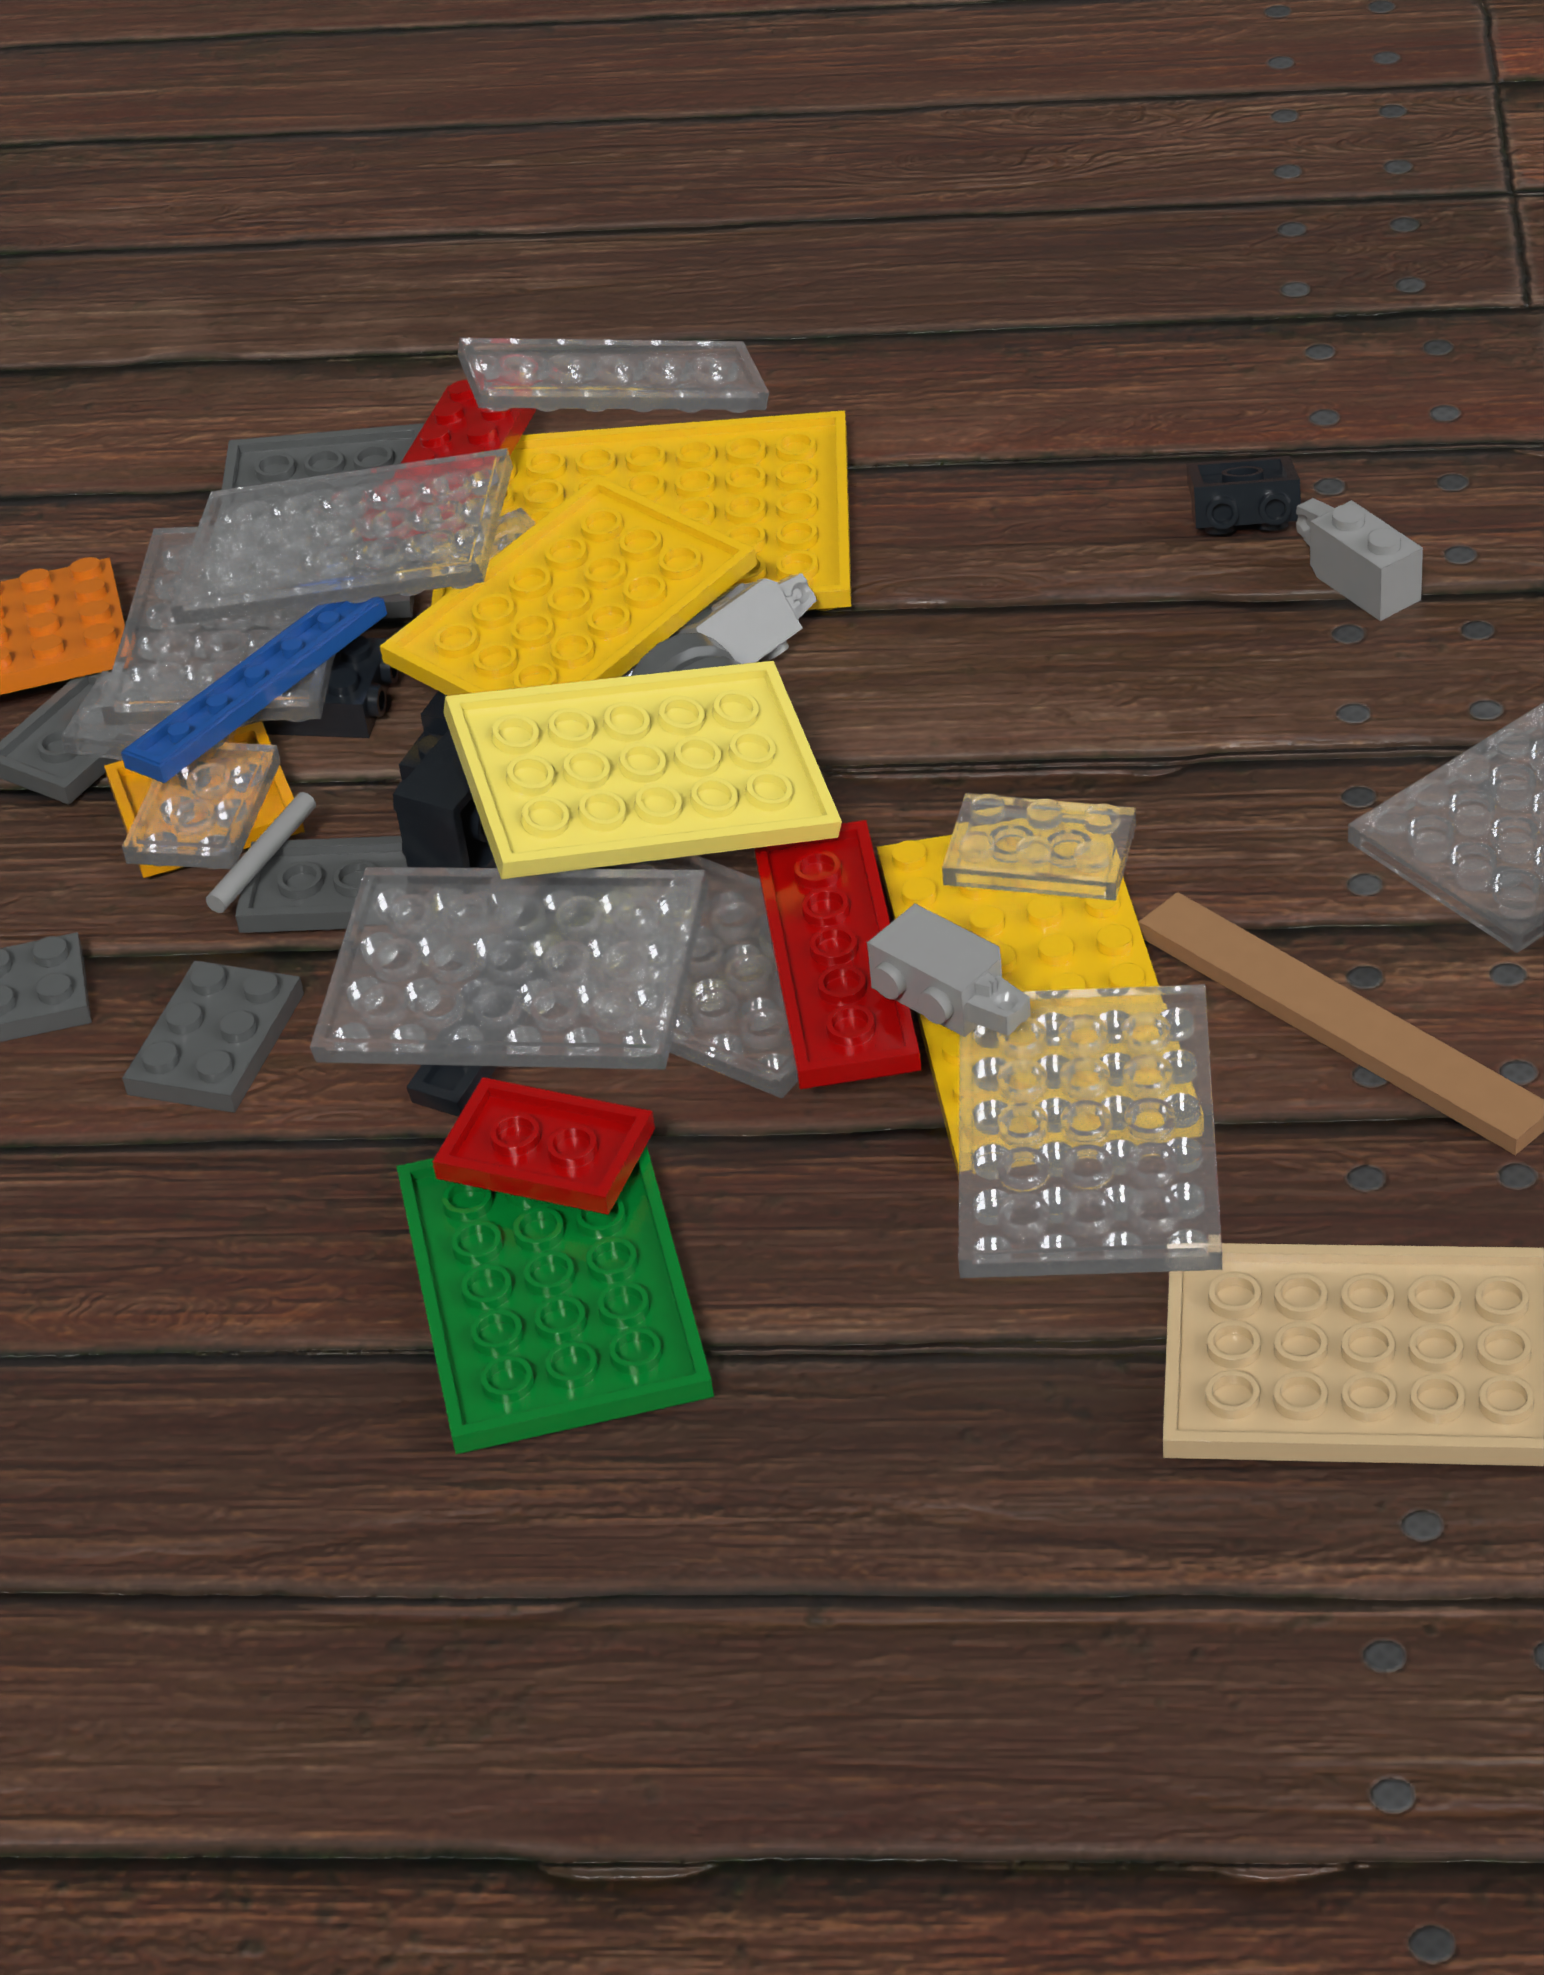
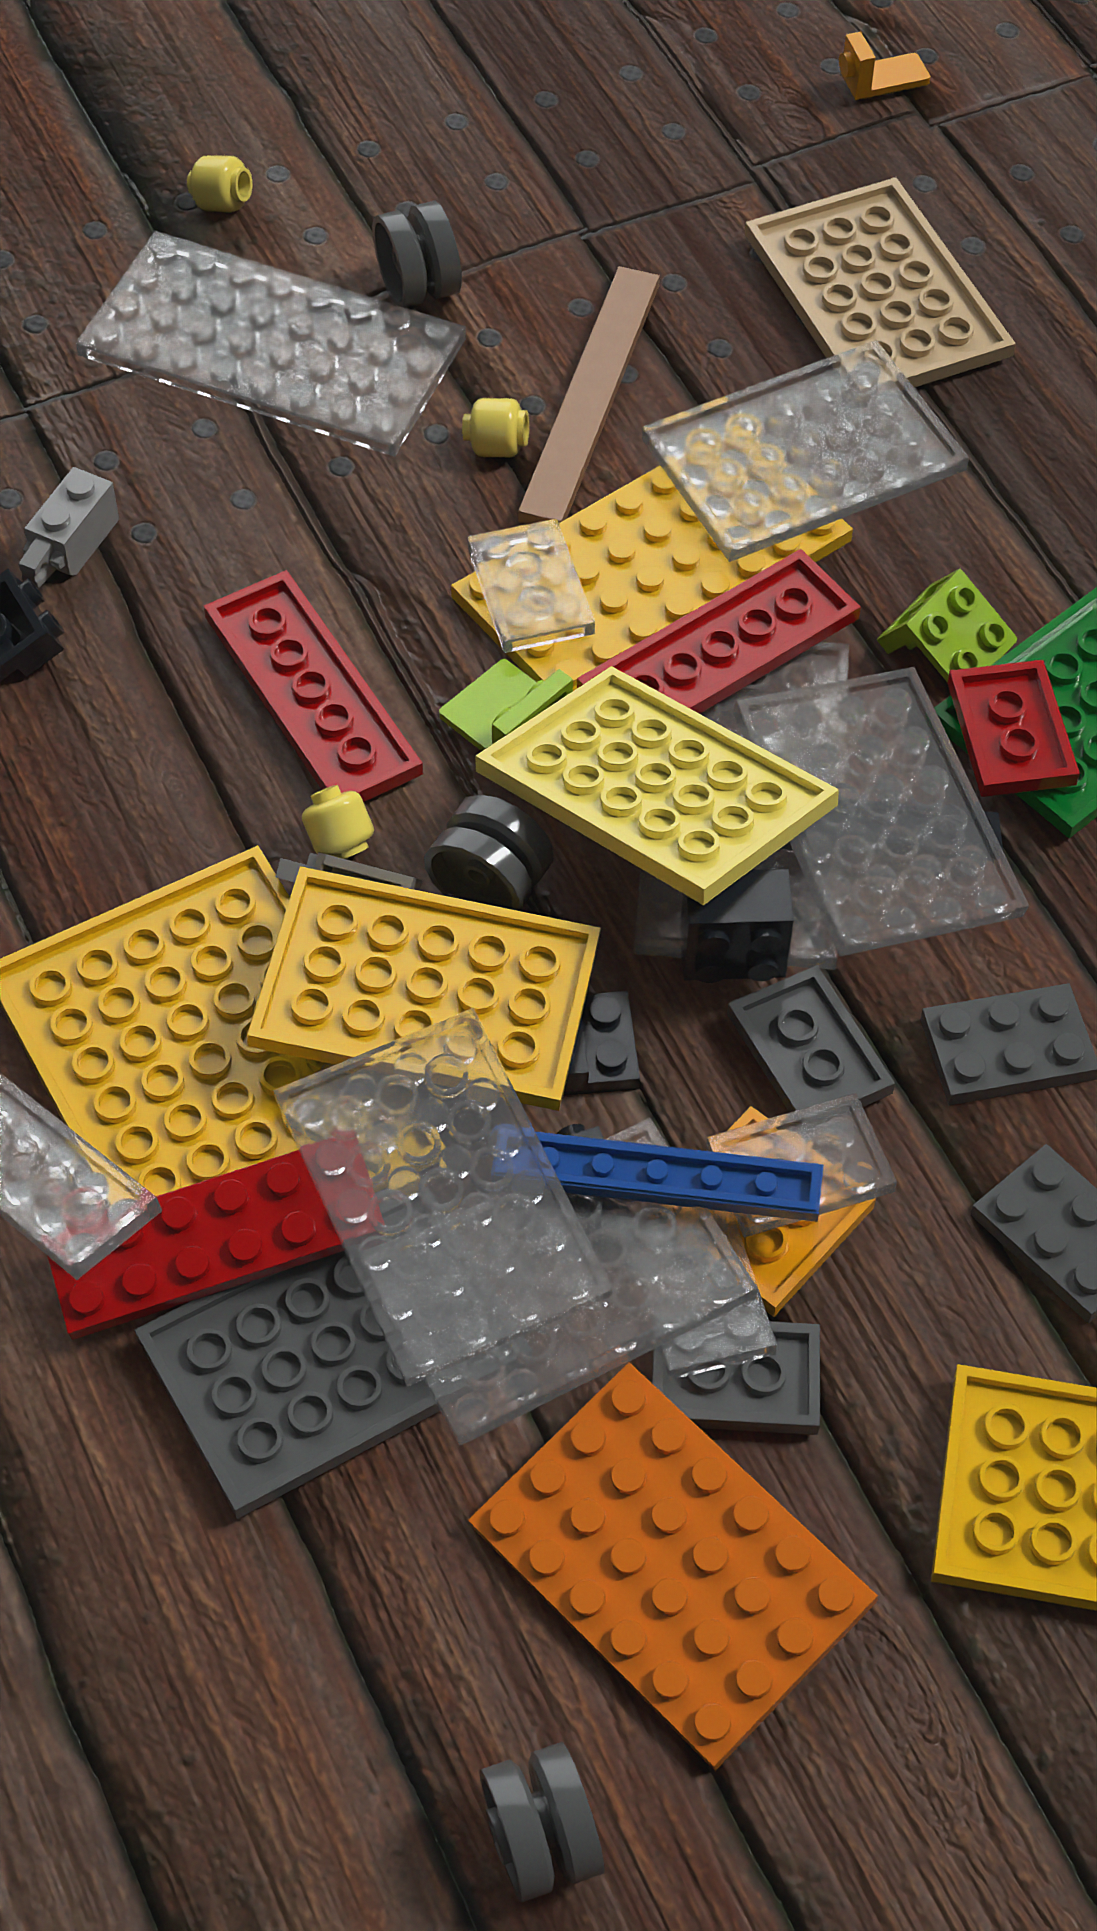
camera: 125 degrees left, 15 degrees up
light grey bar [206,792,316,913] -> none
light grey hinge [867,903,1031,1037] -> none
none -> plate [204,570,423,802]
none -> light yellow head [301,785,374,859]
none -> lime bracket [439,659,573,751]
none -> light yellow head [462,398,529,457]
none -> lime bracket [877,568,1017,681]

